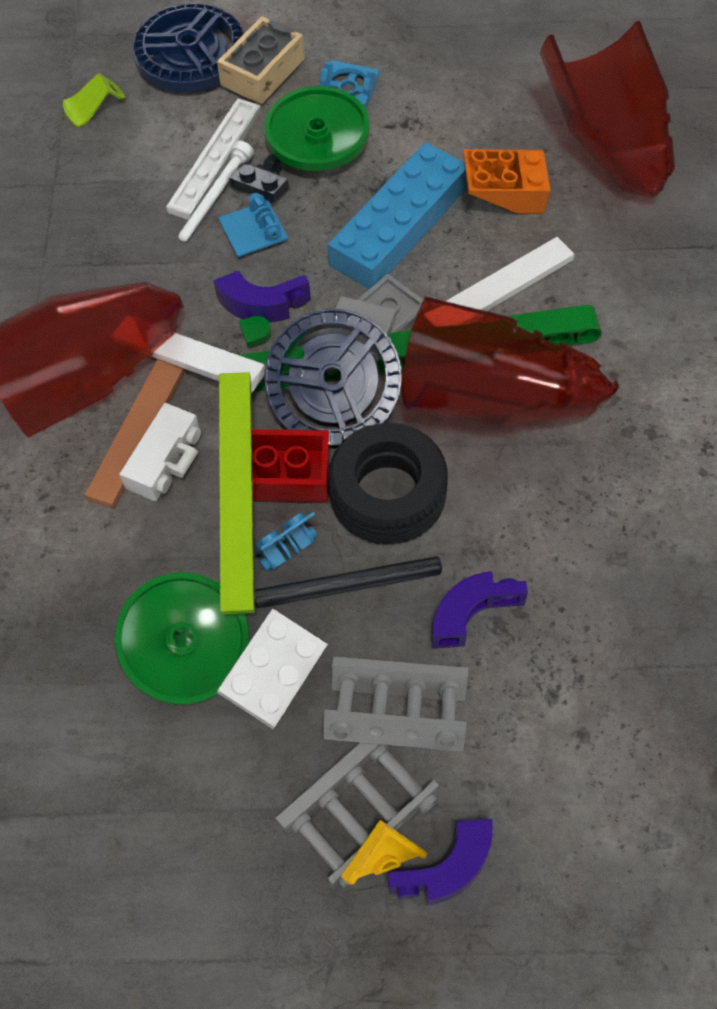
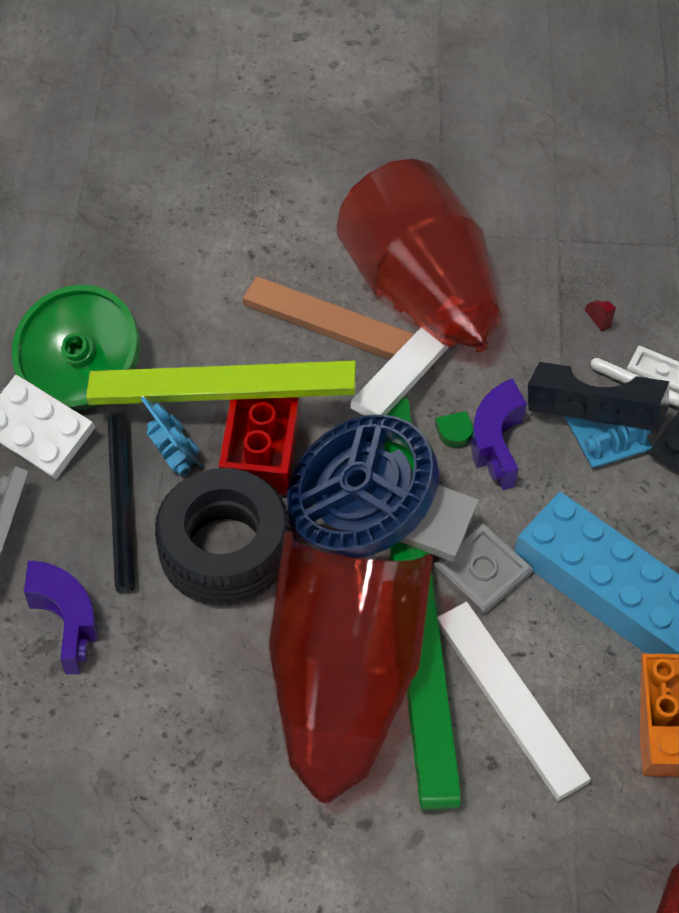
camera: 90 degrees right, 5 degrees down
white piece [119,403,201,501] -> none
none -> black arch [528,362,670,432]
none -> dark red tile [584,300,616,332]

